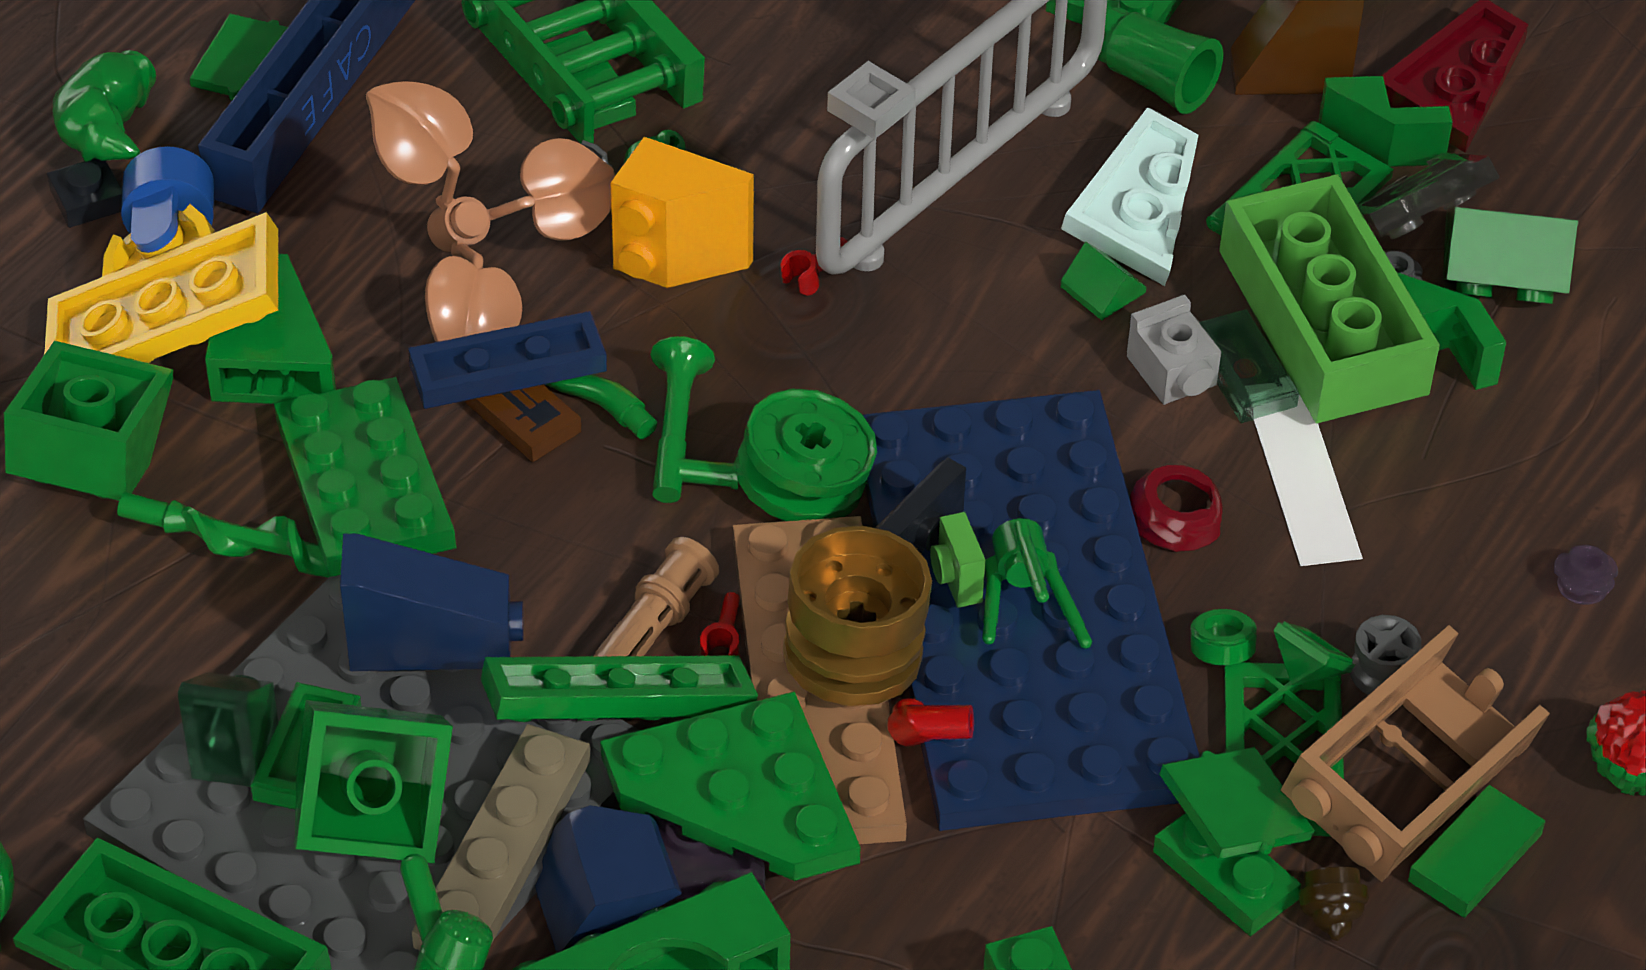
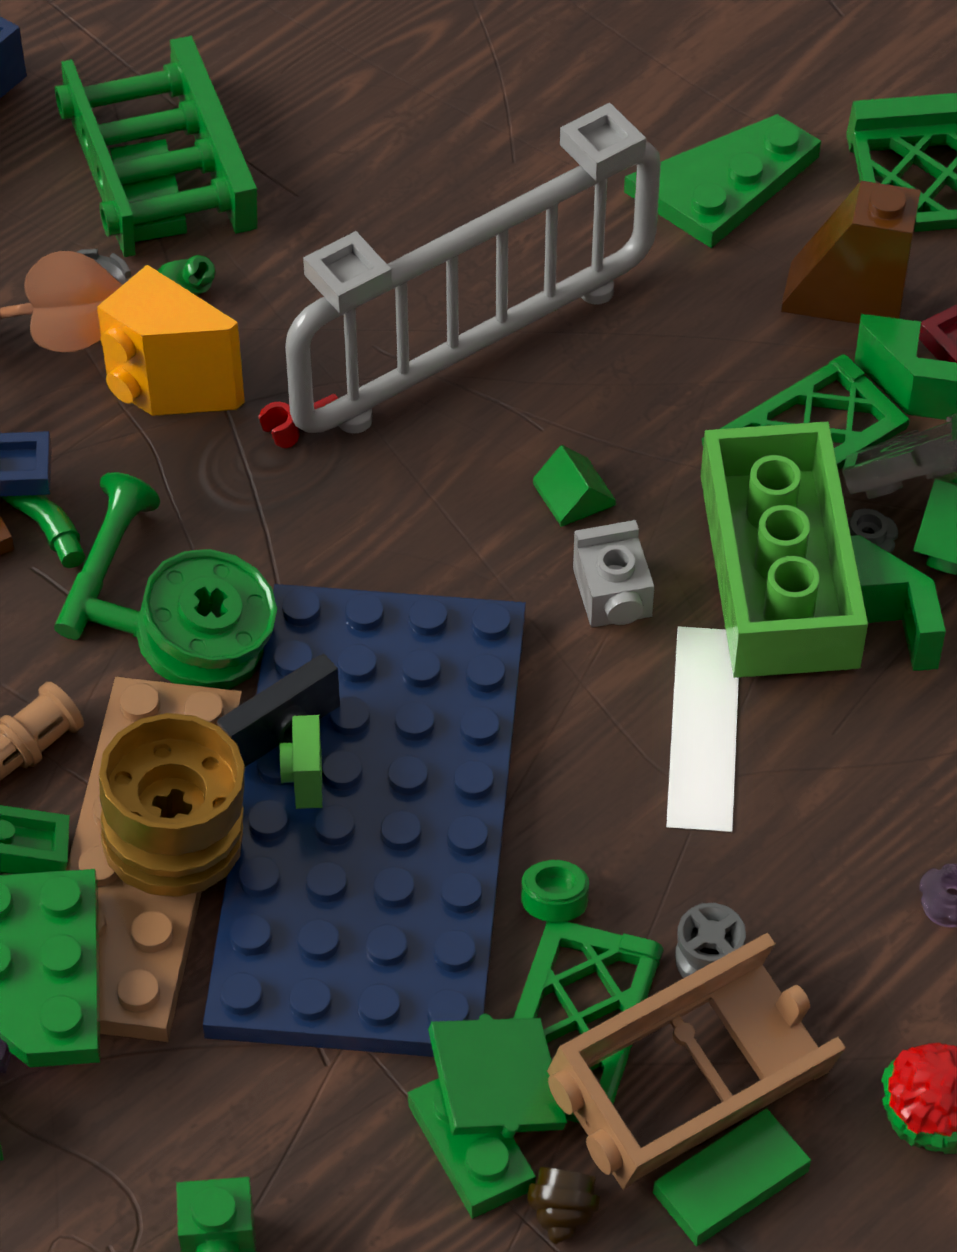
camera: 15 degrees right, 5 degrees up
red hand [700,592,740,656] -> none
red arm [887,698,974,746] -> none
green plant [982,518,1092,649] -> none
light aqua wing [1061,107,1198,286] -> none
green plant [1097,7,1223,114] -> none
dark red piece [1129,465,1223,552] -> none
clear green tile [1199,309,1299,423] -> none
green slope [1273,621,1356,685] -> none

